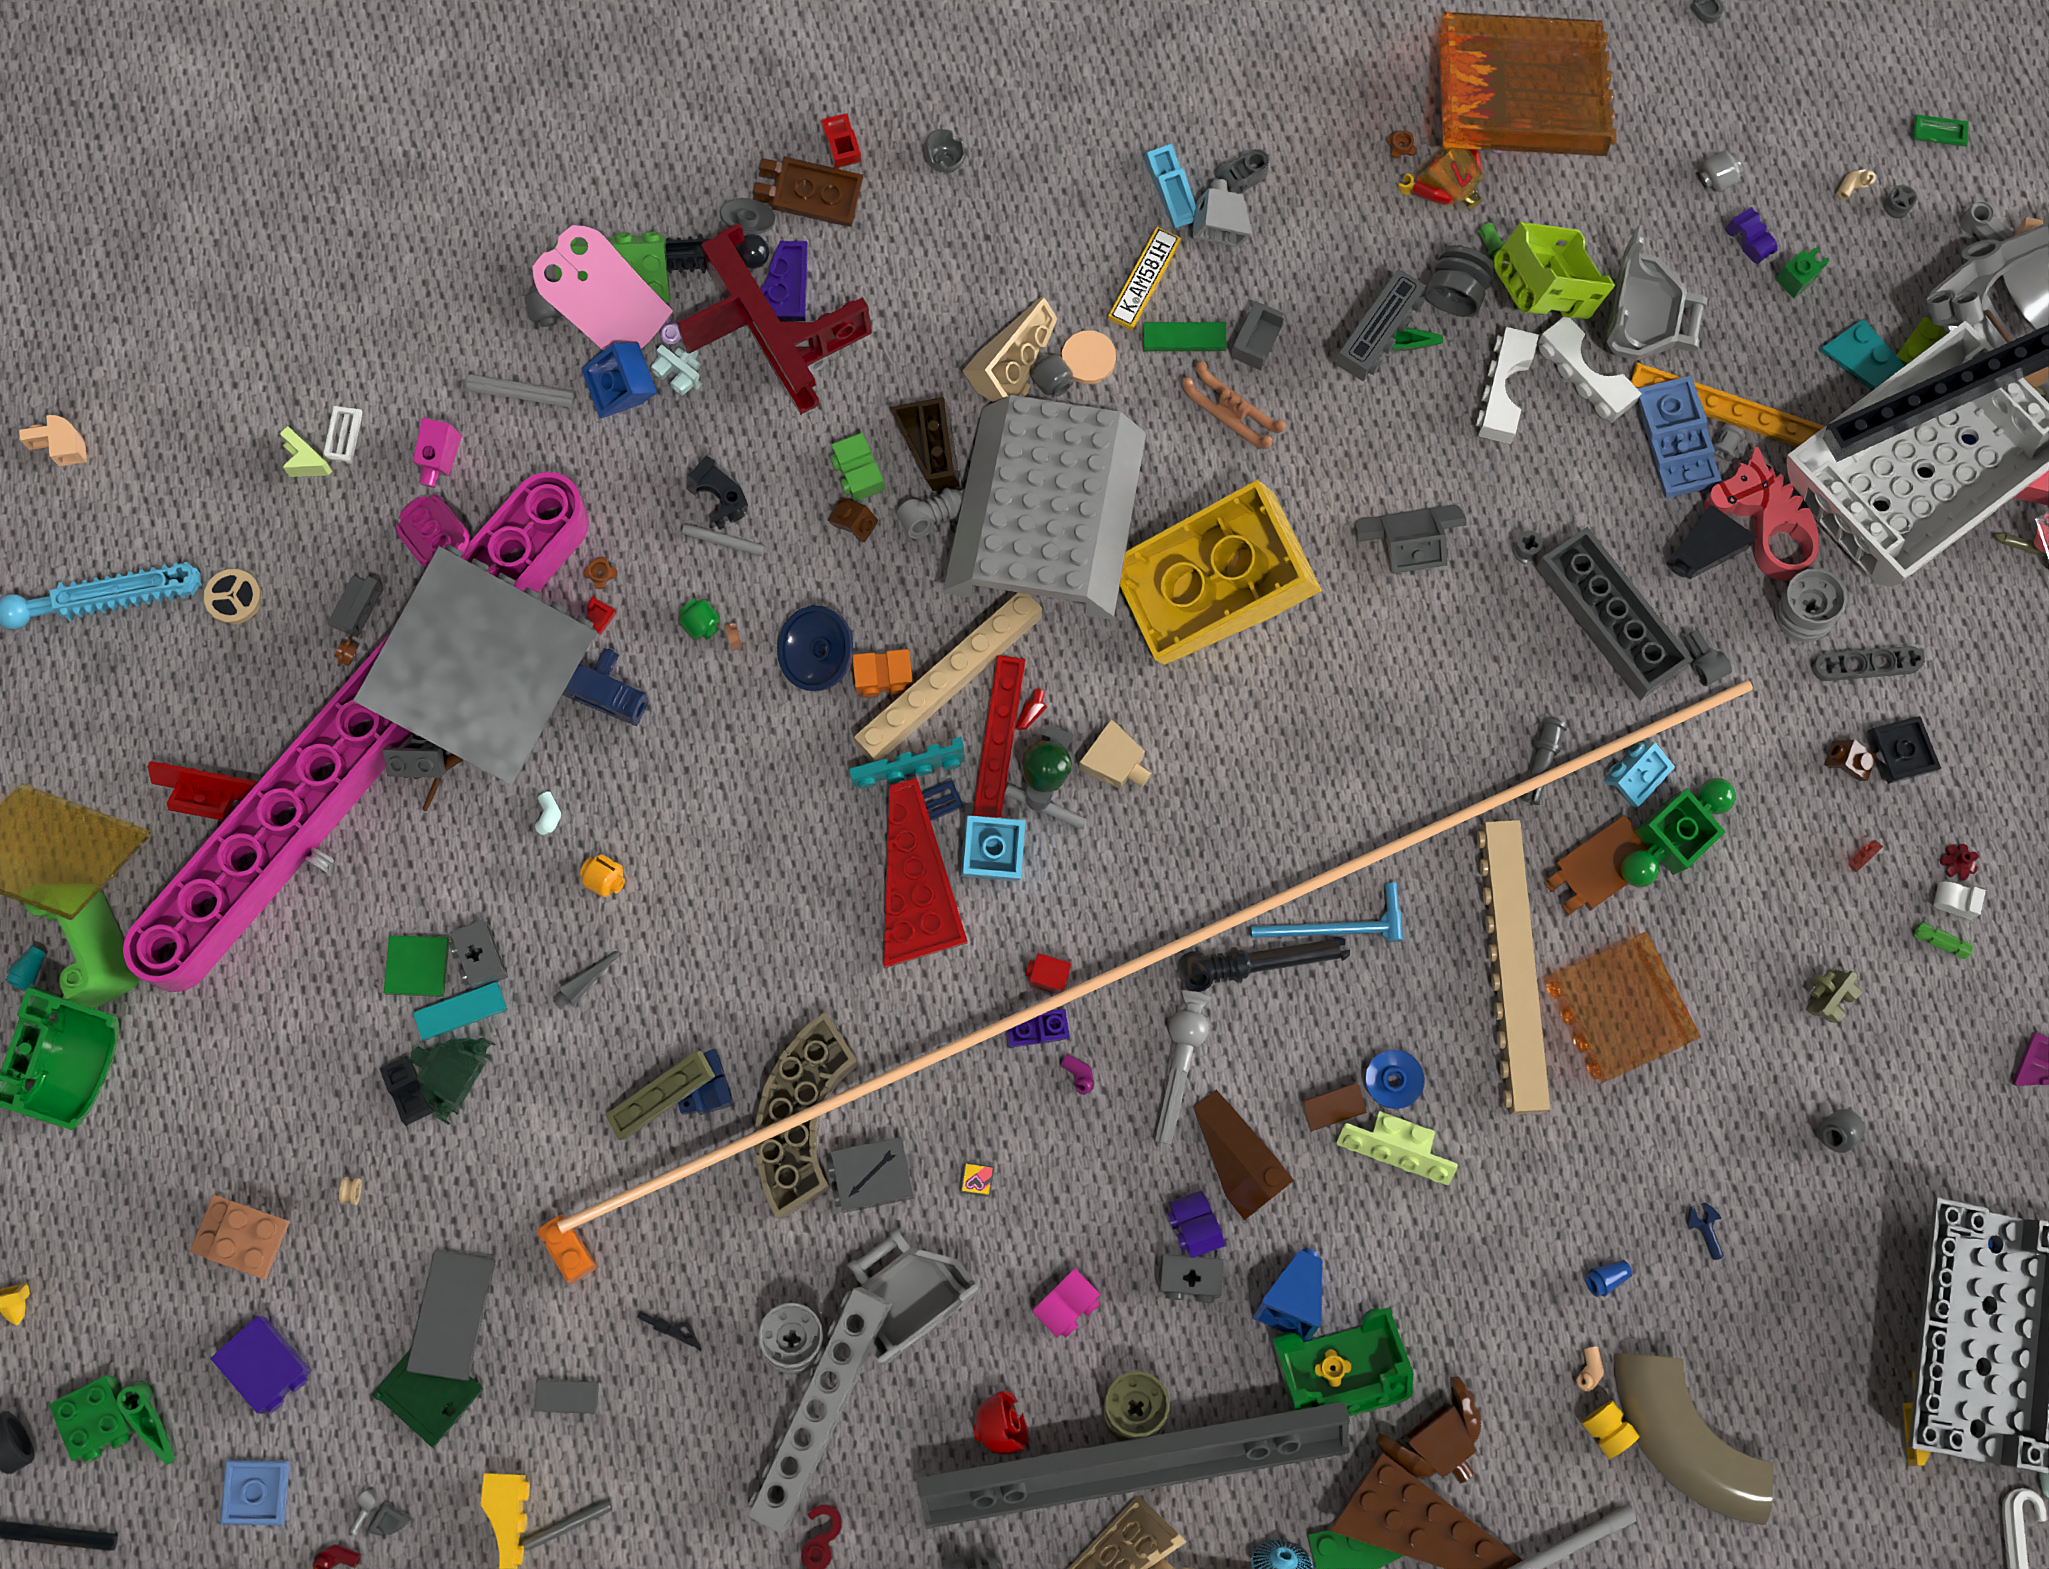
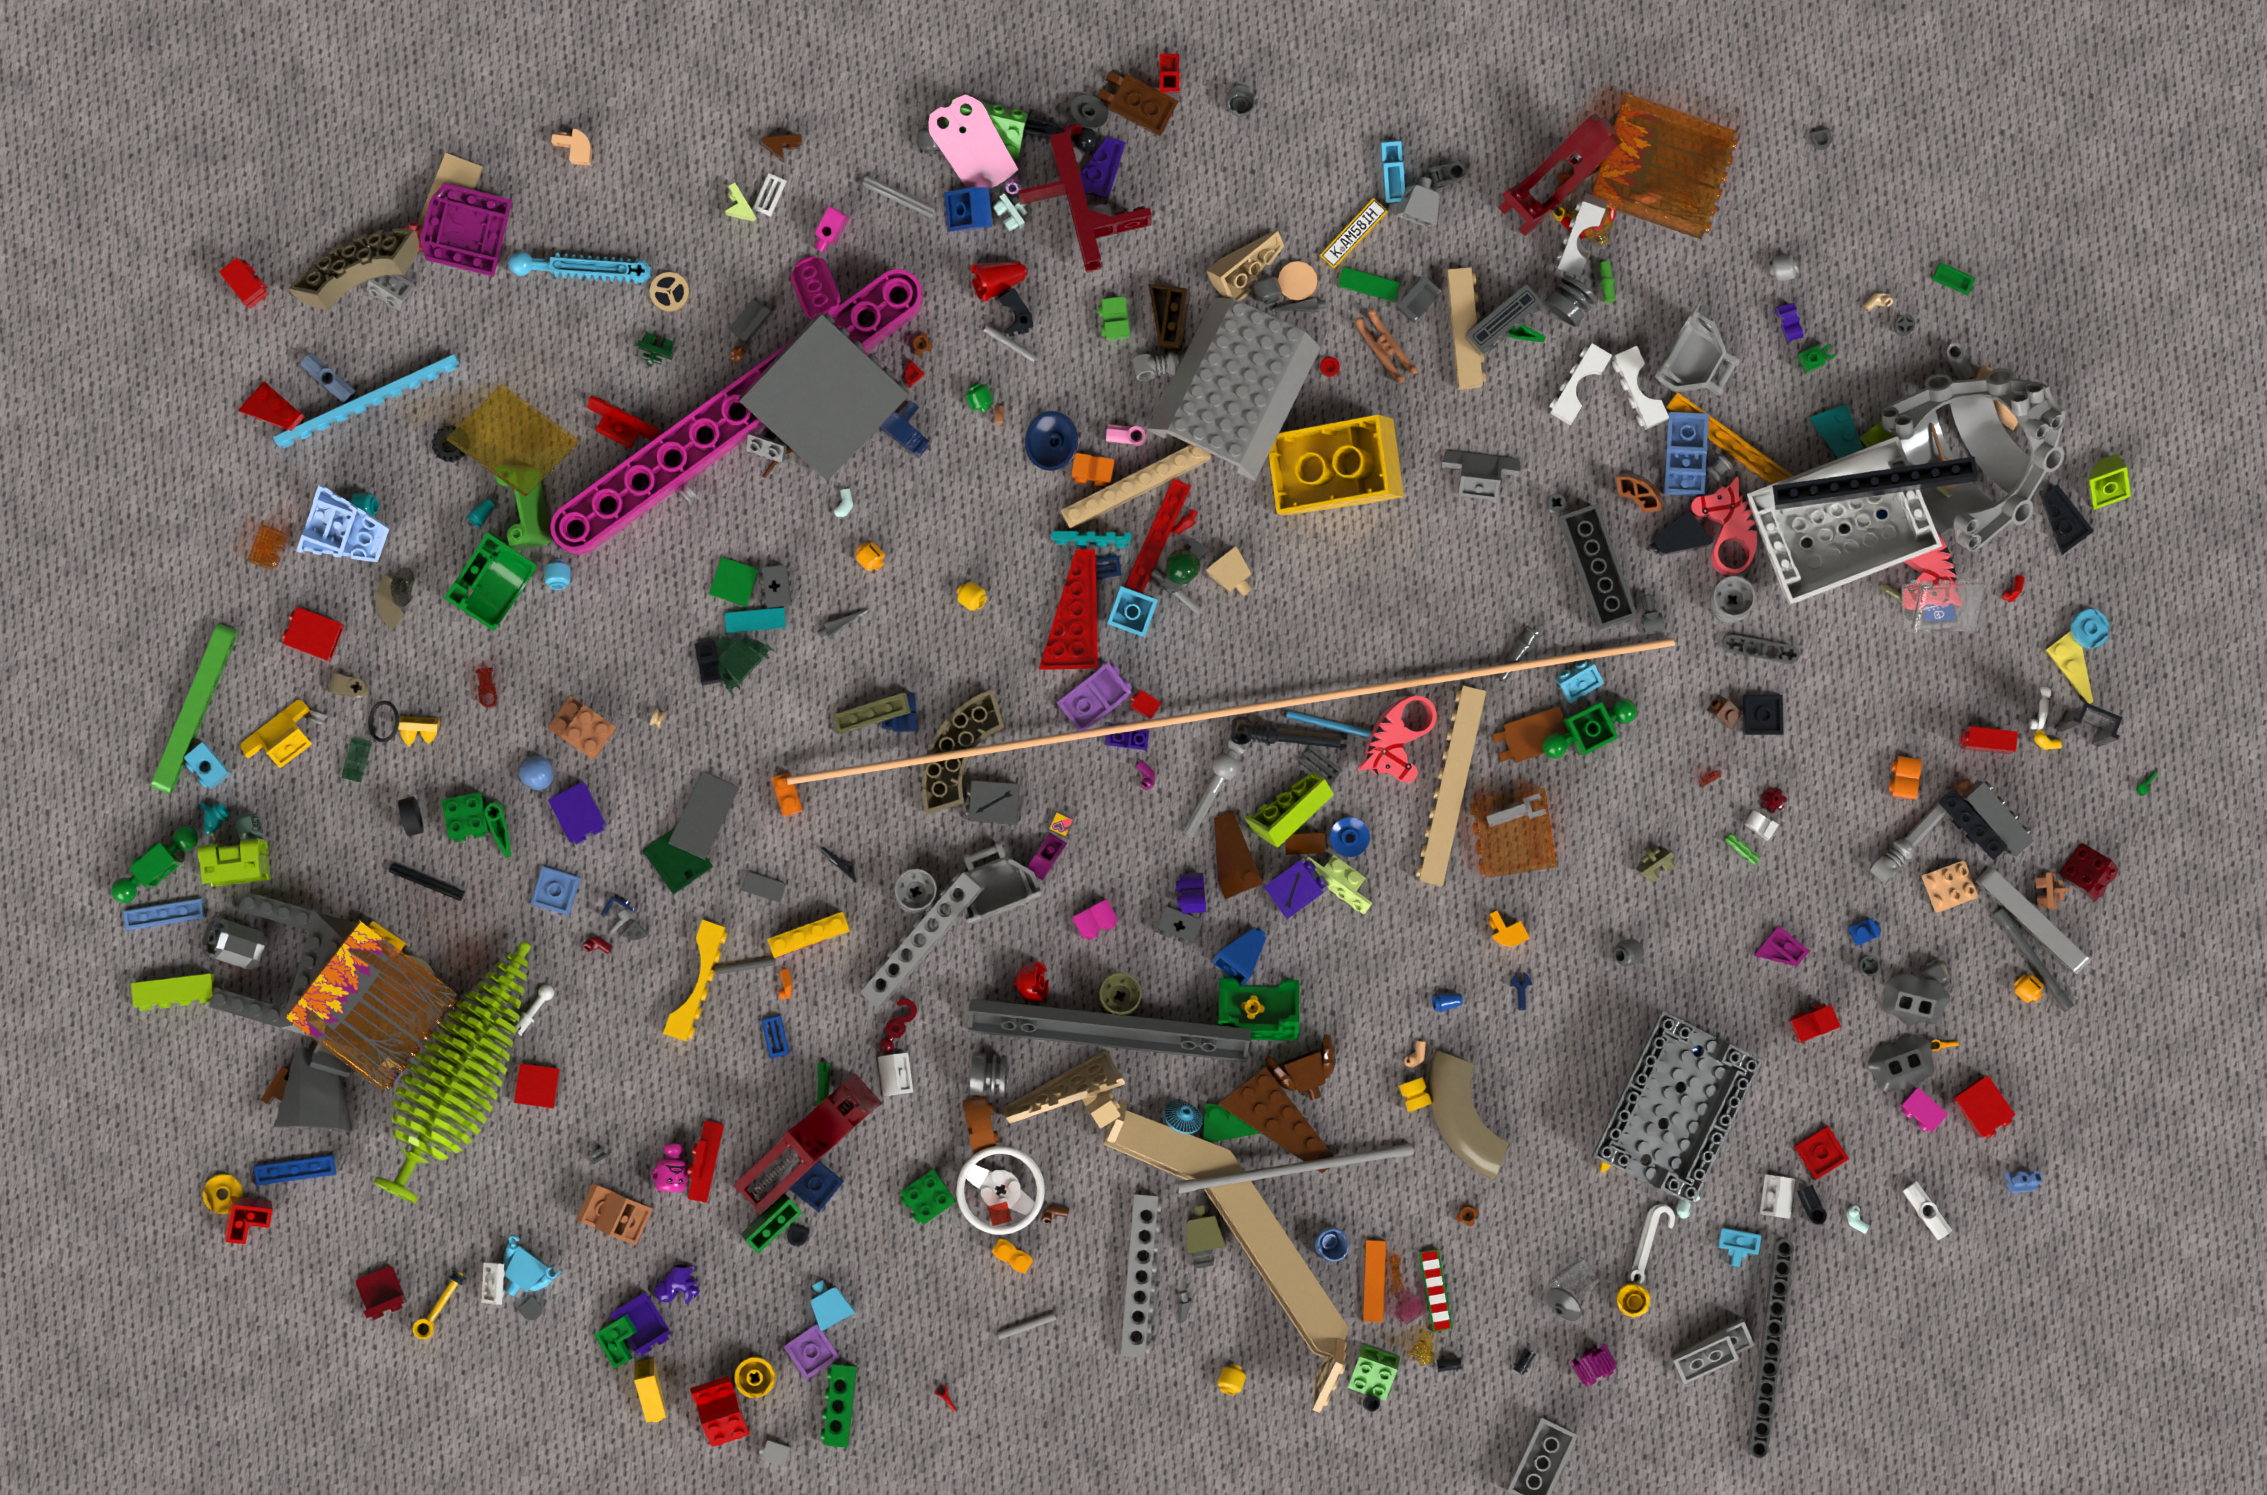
camera: 15 degrees right, 10 degrees up
reddish brown bracket [828,498,878,542] -> none
lime piece [1494,222,1615,320] -> none
none -> clear red connector [475,668,498,709]
none -> medium blue hair [519,755,554,790]
none -> medium azure head [545,559,571,590]
none -> dark blue bracket [600,896,637,918]
none -> dark green hips [637,332,674,367]
none -> reddish brown slope [761,134,803,162]
none -> yellow brick [767,912,851,959]
none -> orange arm [778,969,793,1000]
none -> yellow head [957,581,987,611]
none -> red cone [970,261,1027,303]
none -> magenta slope [1027,833,1067,881]
none -> medium lavender bracket [1057,661,1132,731]
none -> bright pink piece [1106,424,1146,446]
none -> lime wedge [1245,772,1334,848]
none -> dark purple brick [1264,857,1329,919]
none -> dark grey piece [1271,297,1326,313]
none -> dark grey tile [1299,745,1342,786]
none -> red tile [1320,357,1340,377]
none -> coral animal [1357,696,1437,782]
none -> tan brick [1447,267,1486,390]
none -> light grey plate [1486,793,1546,827]
none -> light orange brick [1488,911,1530,947]
none -> dark red piece [1498,113,1623,236]
none -> arch [1557,193,1608,276]
none -> dark orange brick [1616,472,1664,513]

